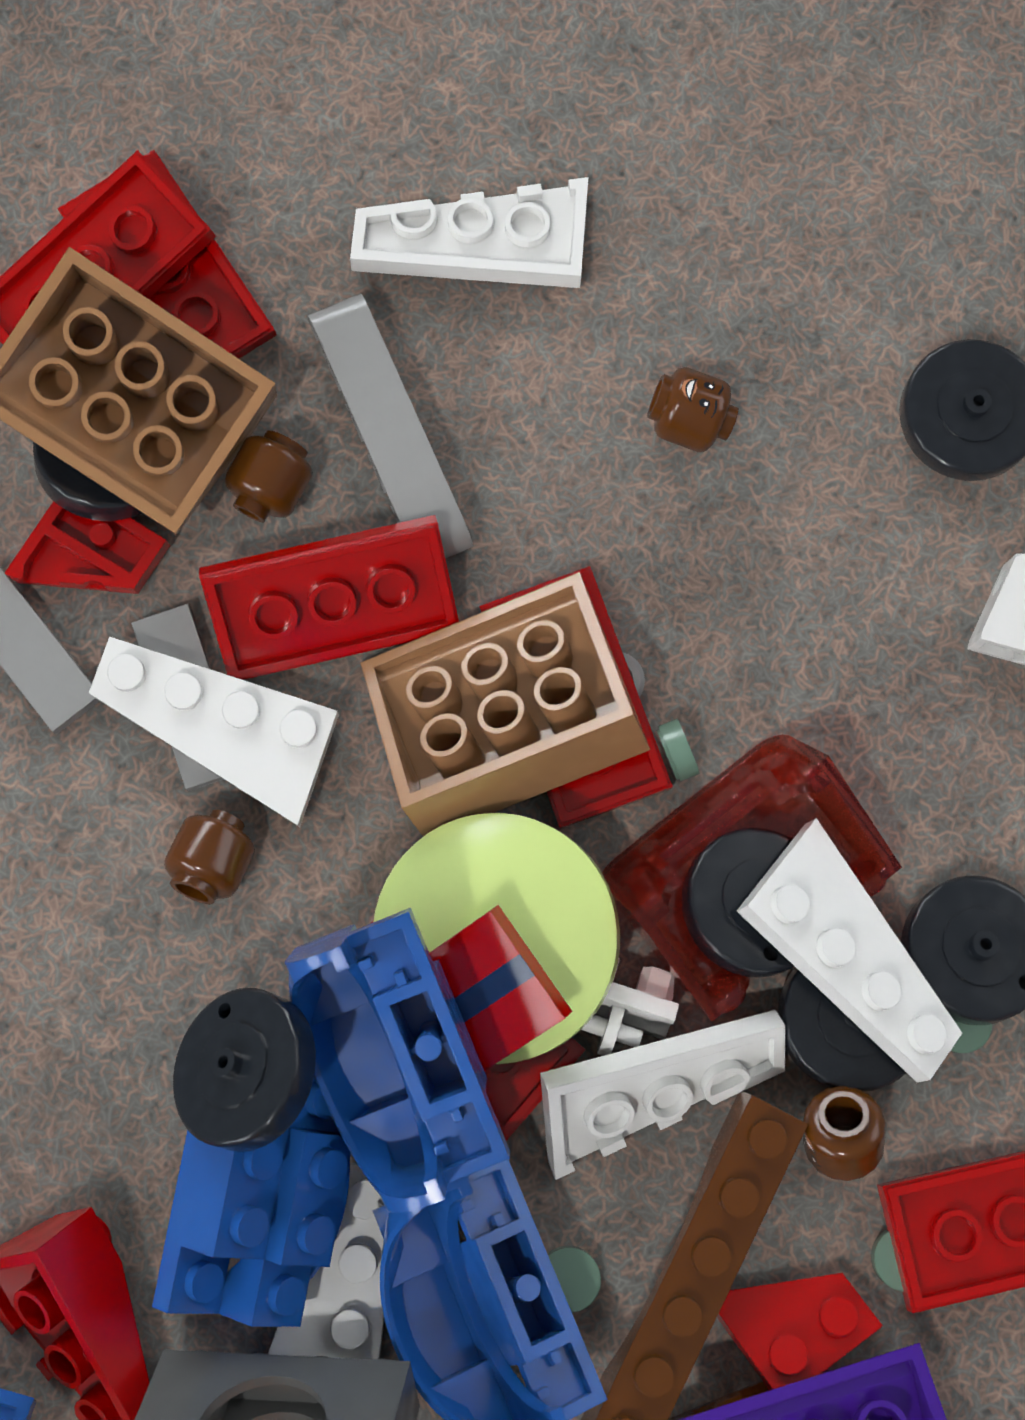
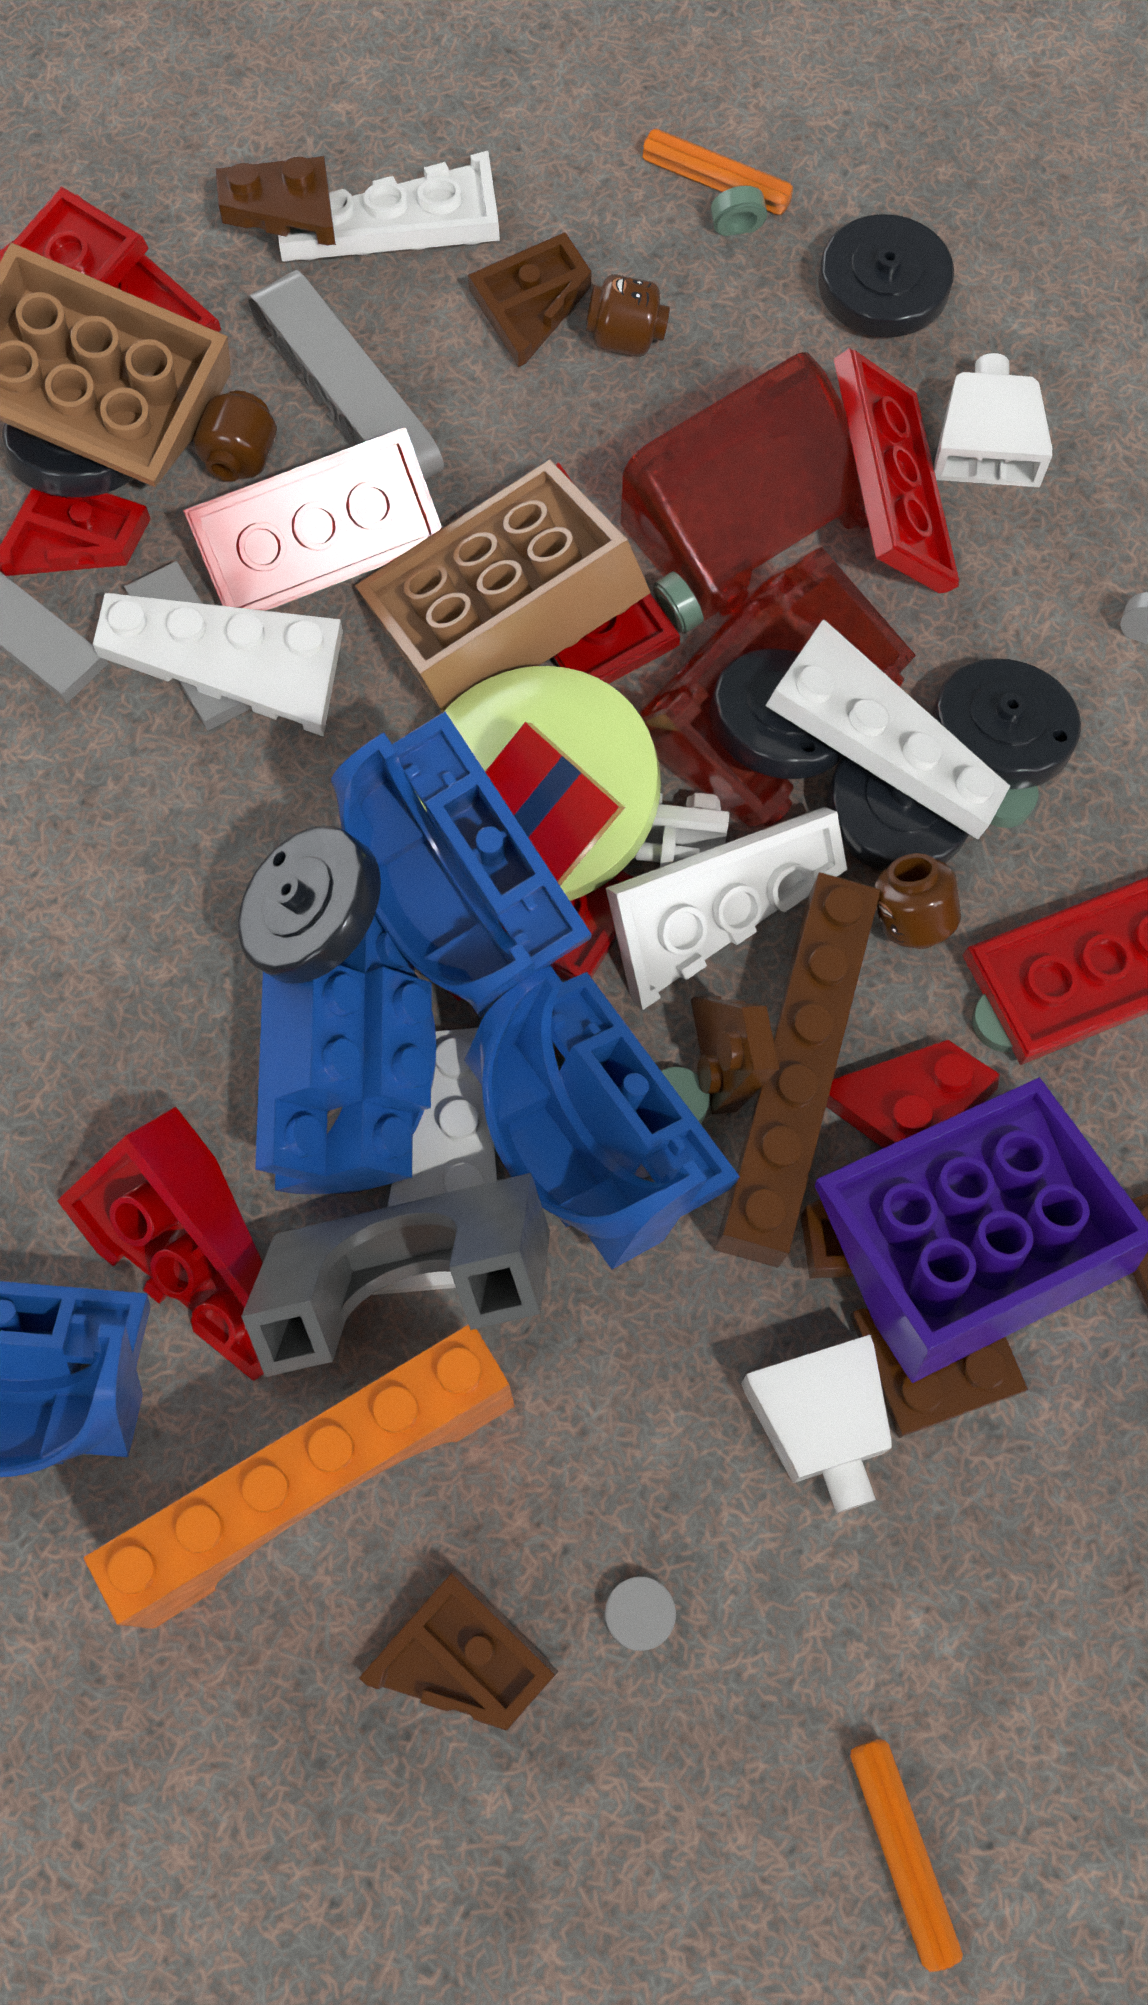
camera: 10 degrees left, 10 degrees down
reddish brown head [164,810,255,905] -> none
none -> reddish brown wing [216,156,336,246]
none -> reddish brown wing [468,232,592,367]
none -> clear red windscreen [620,352,869,621]
none -> orange axle [642,128,793,215]
none -> reddish brown wing [691,995,779,1114]
none -> sand green tile [710,186,767,236]
none -> red tile [834,348,959,593]

